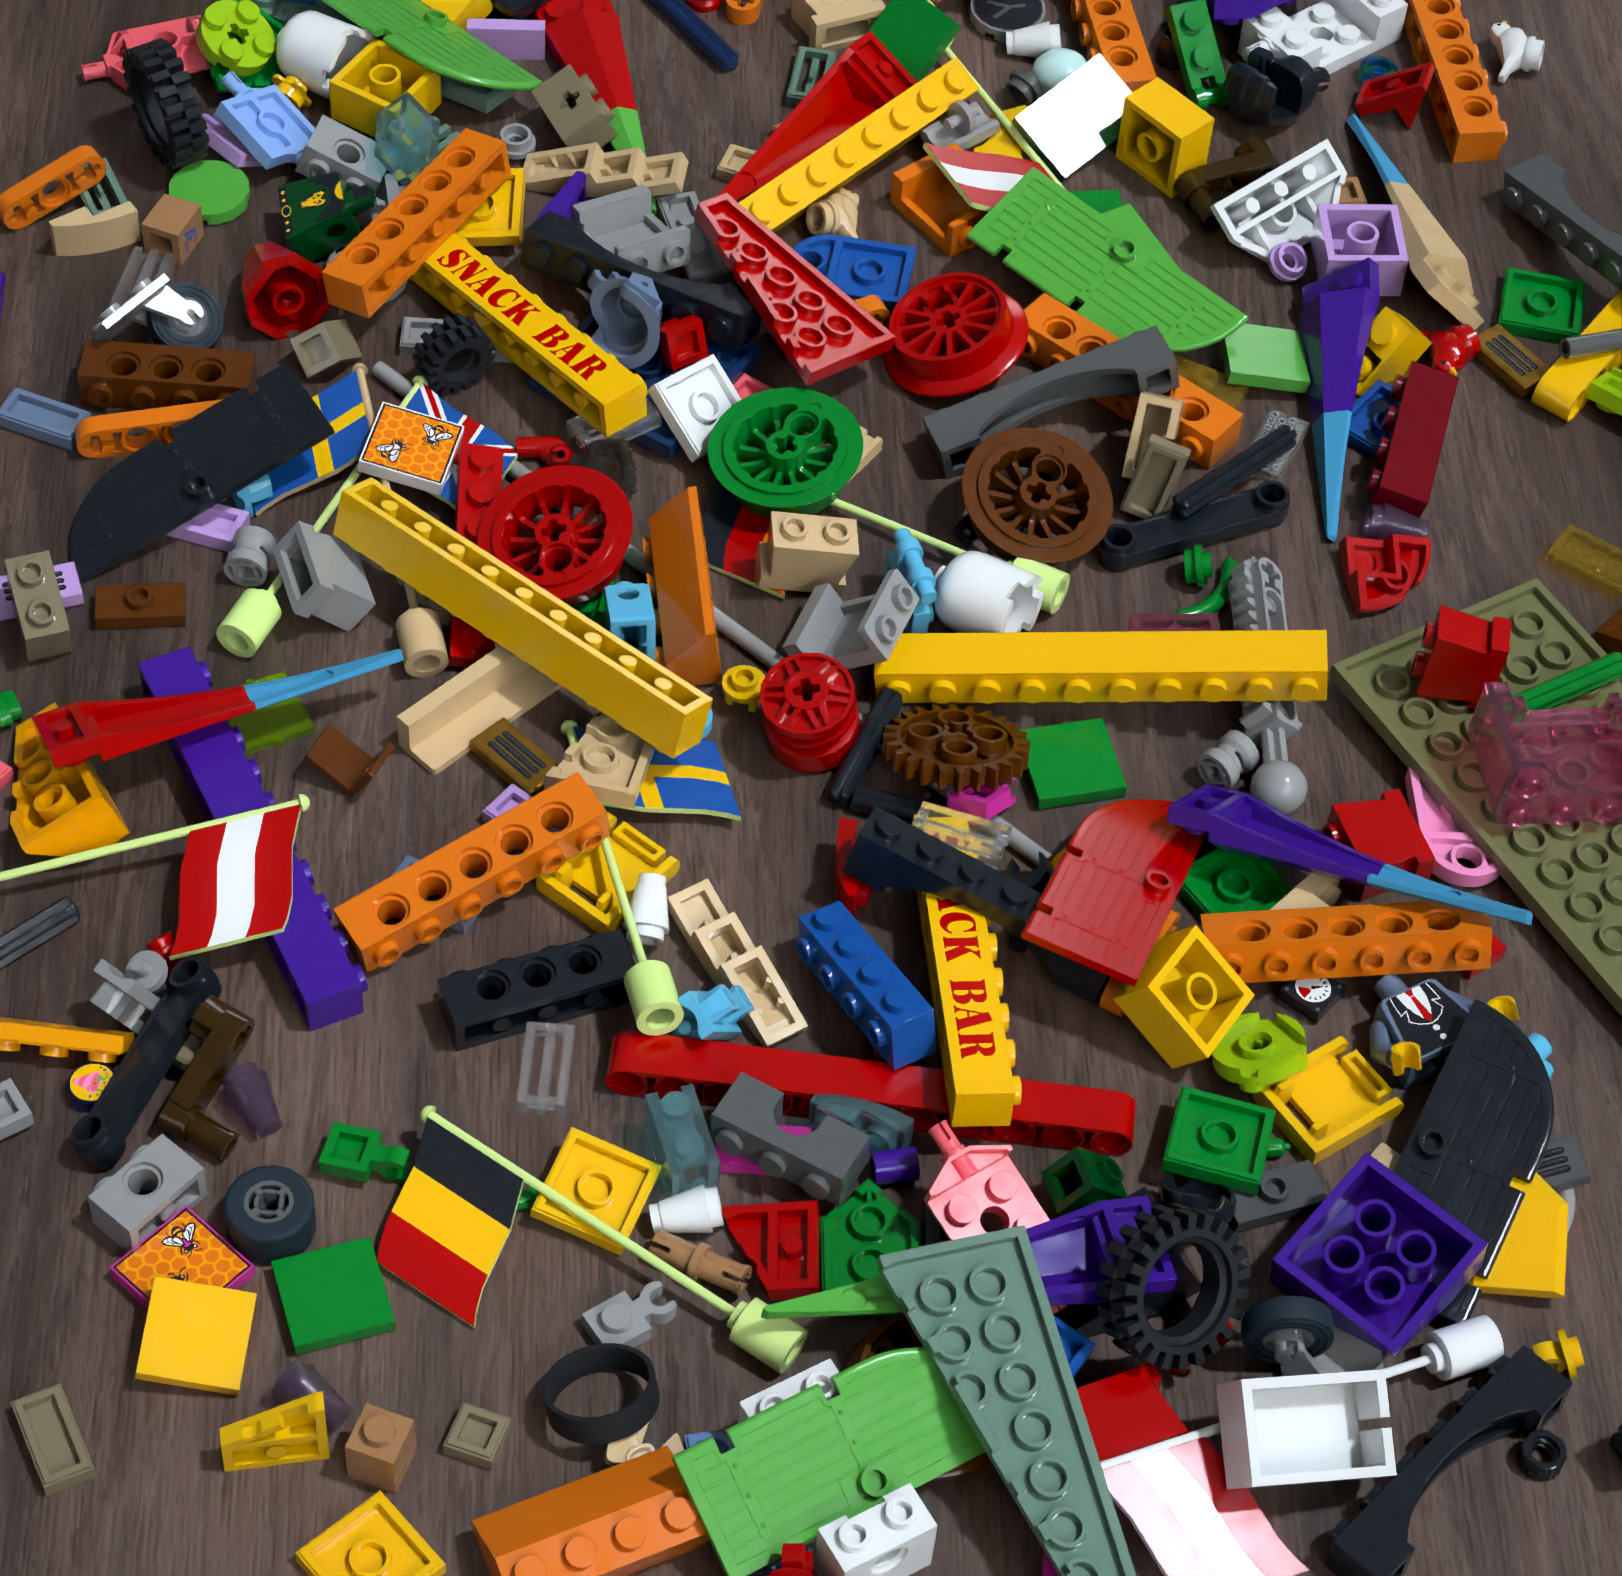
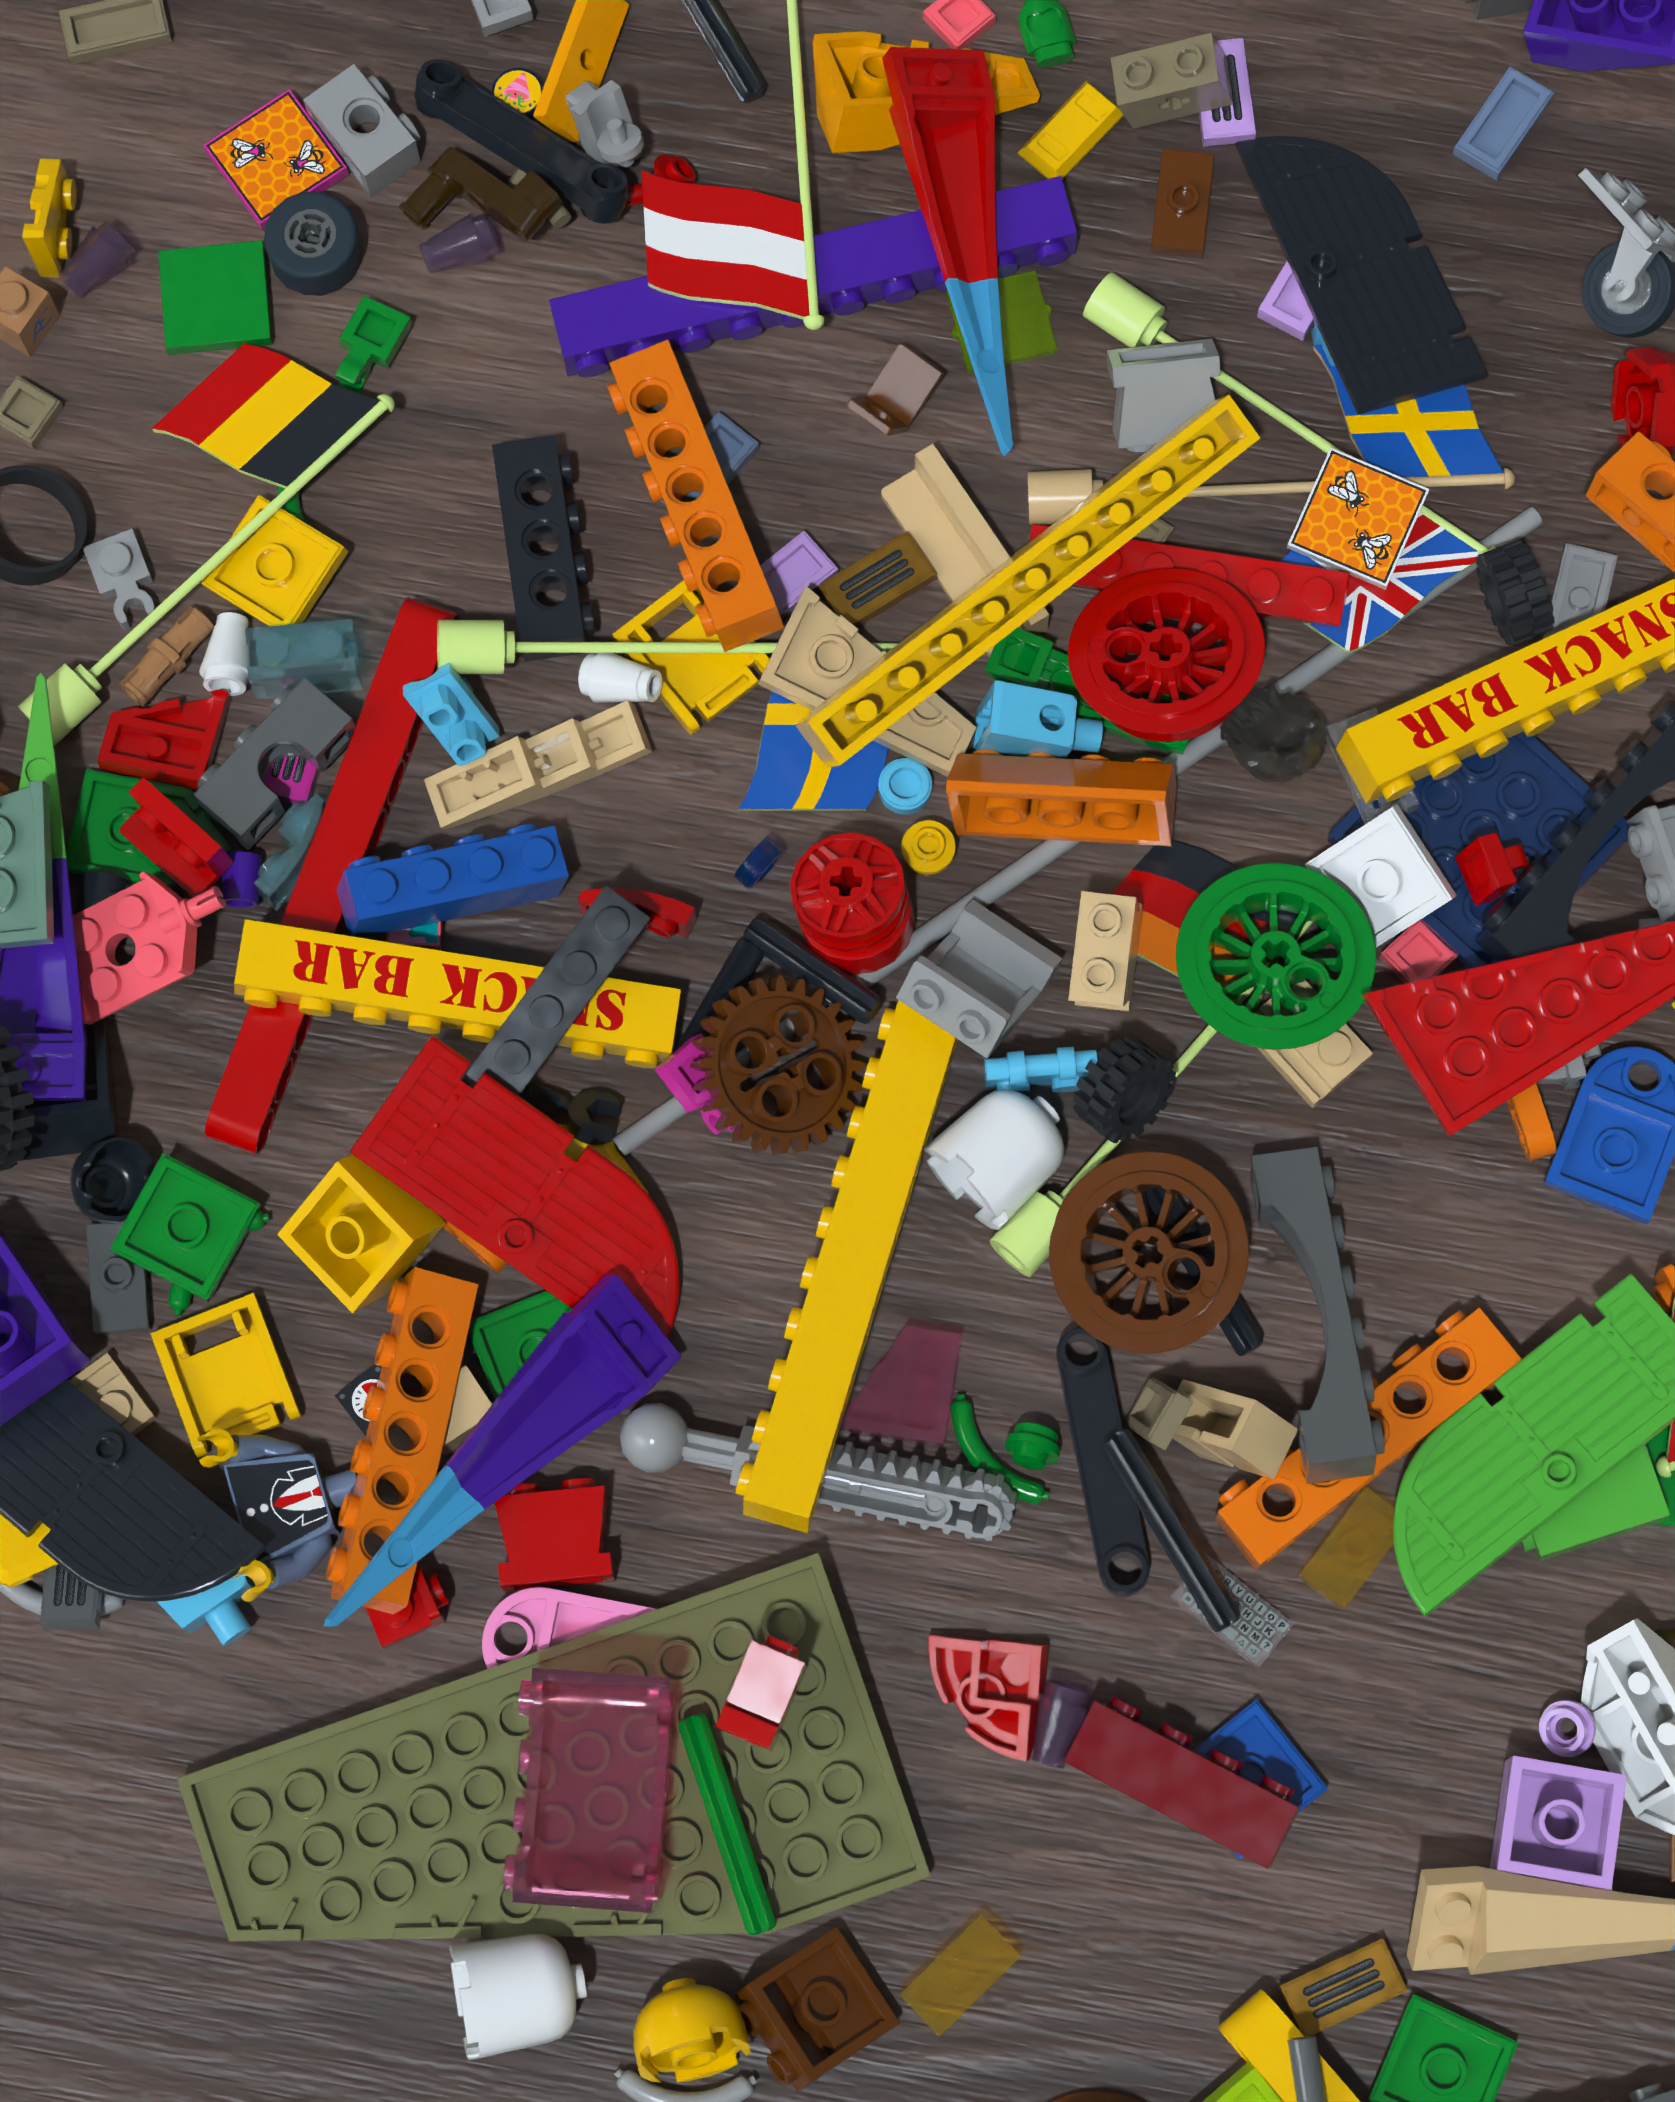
camera: 110 degrees right, 25 degrees up
orange beam [74,399,223,458] -> none
reddish brown brick [77,339,258,410] -> none
yellow tile [135,1276,257,1396] -> none
light grey wheel [223,525,277,587] -> none
dark tan panel [290,319,362,378] -> none
red arm [516,436,574,467] -> none
clear tile [517,1021,575,1116] -> none
sand blue helmet [587,269,663,369] -> none
red piece [883,272,1029,398] -> none
clear tile [912,801,1012,870] -> none
green tile [1018,718,1127,810] -> none
dark green brick [1041,1146,1127,1216] -> none
light grey wheel [1196,730,1260,789] -> none
lime plate [1211,1012,1308,1093] -> none
bright green tile [1219,323,1311,393] -> none
dark purple plate [1298,257,1380,542] -> none
yellow slope [1356,306,1432,396] -> none
red animal [1420,324,1481,376] -> none
none -> red bracket [120,777,234,898]
none -> clear blue tile [733,836,783,889]
none -> yellow tile [1017,80,1124,180]
none -> black tyre [1073,1036,1176,1143]

